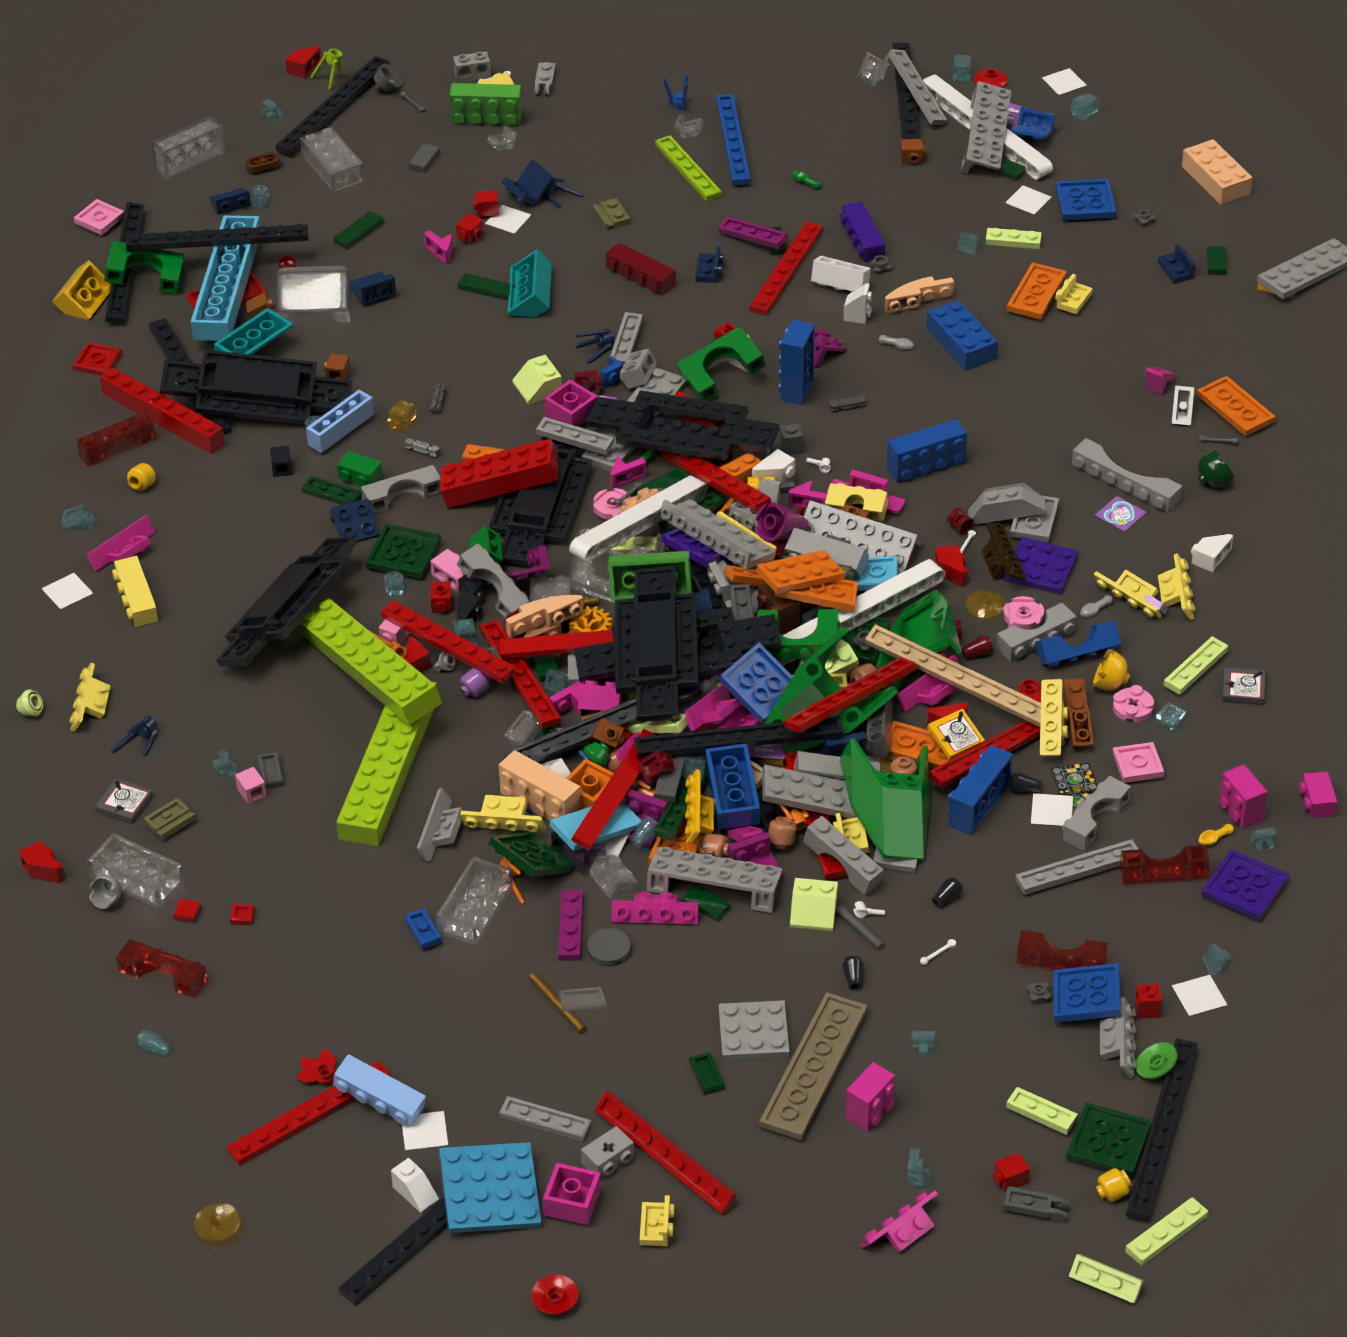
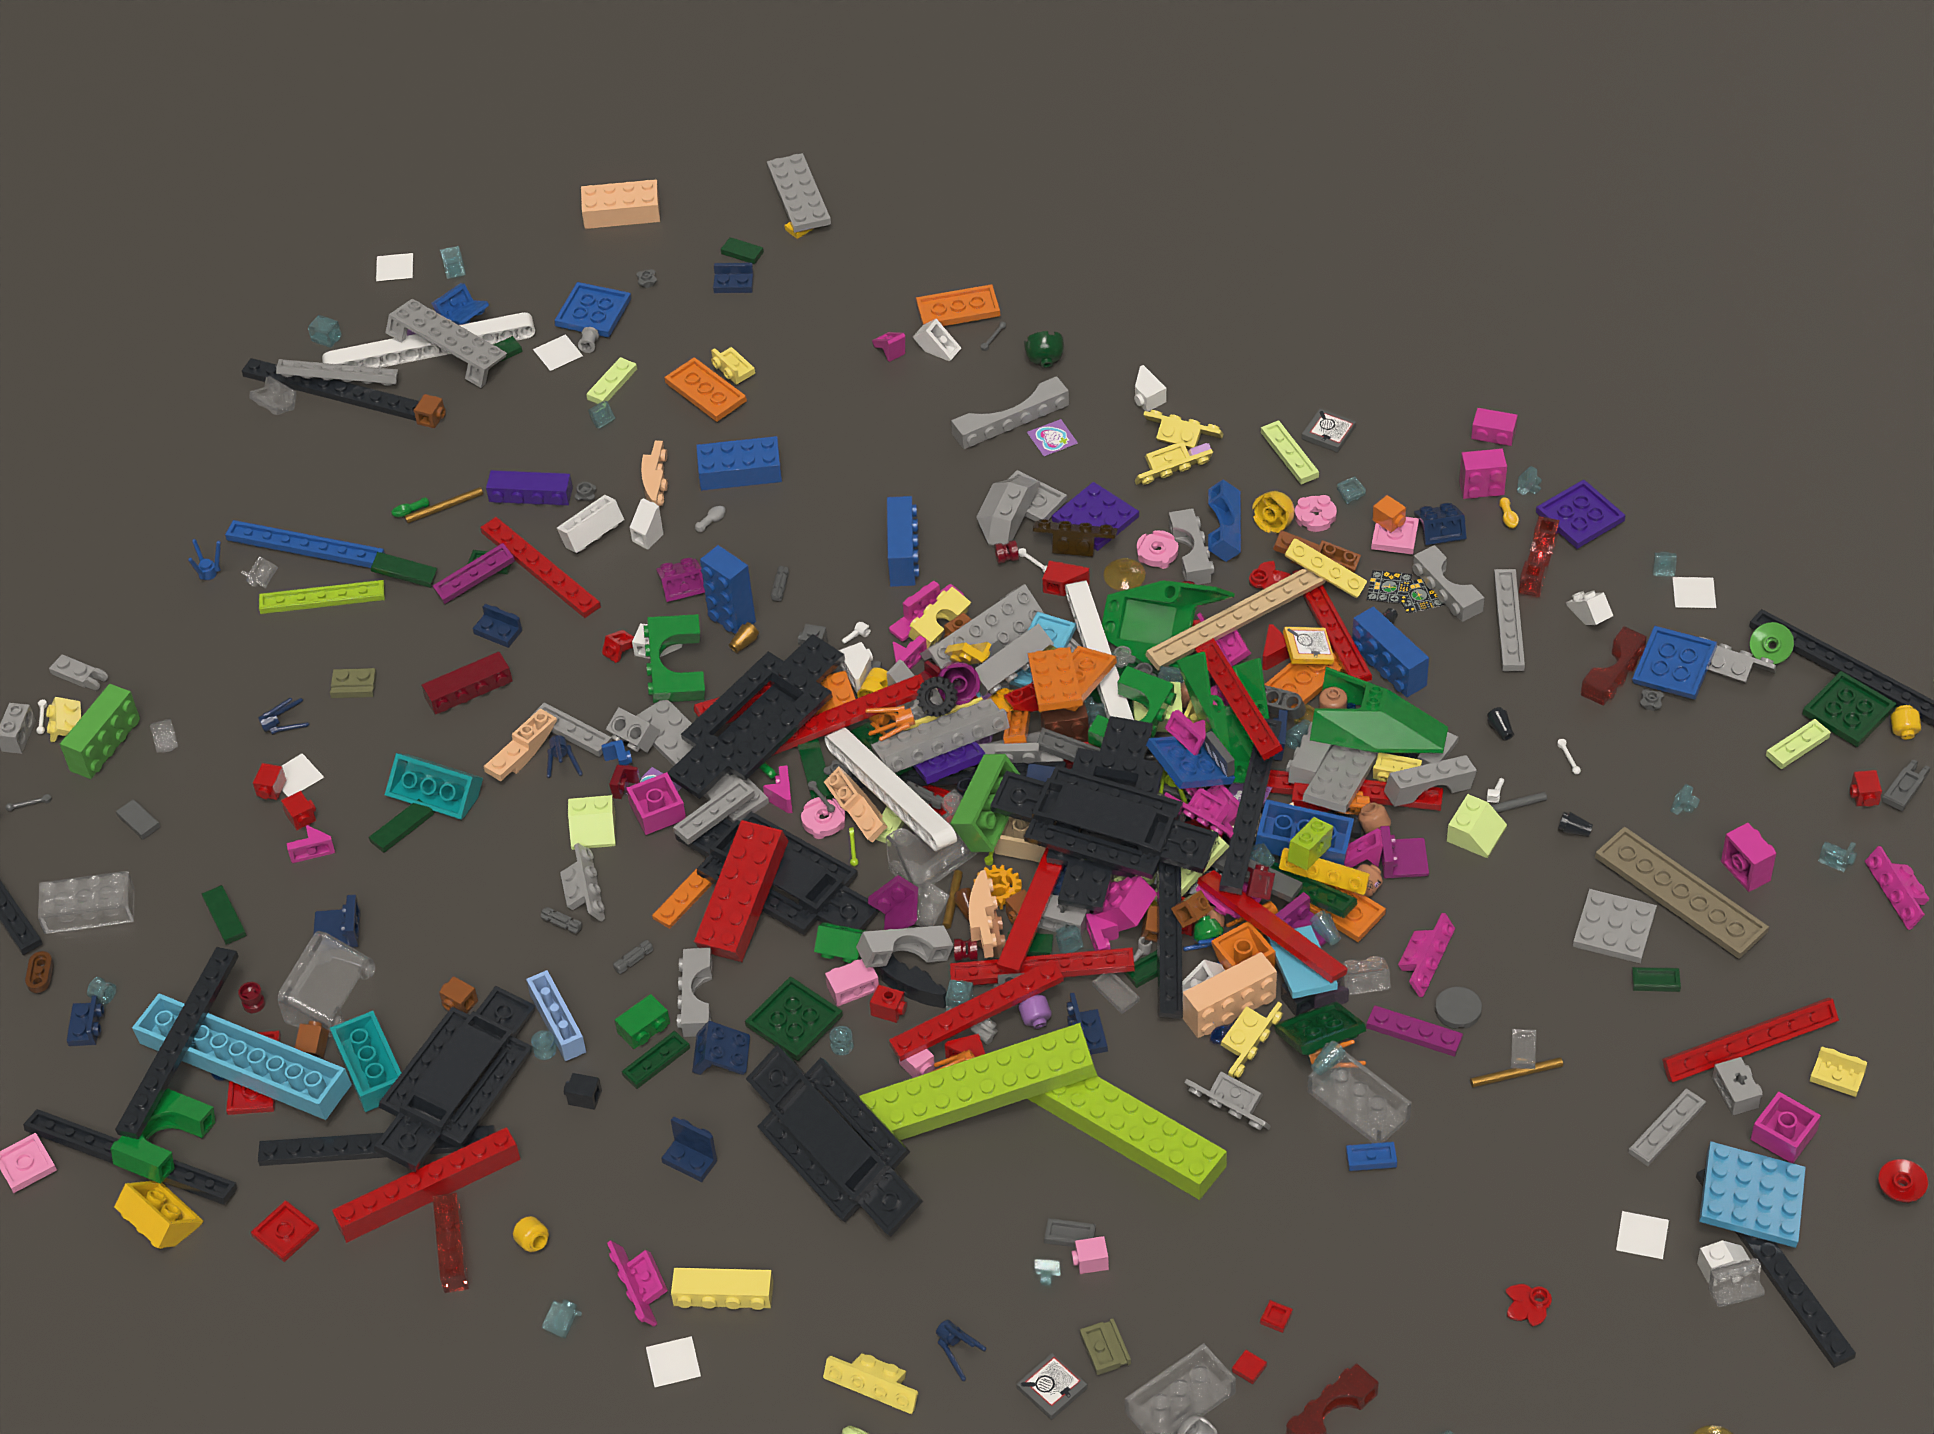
camera: 65 degrees left, 5 degrees up
red plate [226,1061,391,1166] -> none
light blue brick [333,1054,426,1127] -> none
clear yellow brick [387,399,417,433] -> none
dark blue bracket [502,160,553,207] -> none
light grey bracket [647,847,782,913] -> none
dark green tile [682,885,730,921] -> none
red dish [974,68,1008,88] -> none
white sticker [1031,793,1073,826] -> none
light grey piece [1080,595,1113,618] -> none
red brick [1135,984,1162,1019] -> none
none -> dark green tile [371,552,437,588]
none -> pearl gold bar [405,487,483,523]
none -> light nougat slope [484,709,557,781]
none -> light grey bracket [560,843,605,921]
none -> light grey bush [578,327,599,353]
none -> dark blue bracket [661,1117,717,1182]
none -> pearl gold cone [729,622,759,653]
none -> orange plant [865,705,915,741]
none -> black tyre [916,676,958,717]
none -> yellow bracket [944,642,991,665]
none -> dark blue bracket [1066,993,1108,1055]
none -> clear plate [1111,646,1135,668]
none -> clear light blue bracket [1158,666,1184,683]
none -> dark pink slope [1165,710,1206,755]
none -> dark grey tile [1205,731,1235,777]
none -> lime brick [1288,817,1333,870]
none -> clear light blue cone [1311,1041,1346,1076]
none -> orange brick [1372,495,1406,533]
none -> dark blue bracket [1414,503,1467,545]
none -> white slope [1566,591,1613,625]
none -> clear bracket [1709,1258,1765,1307]

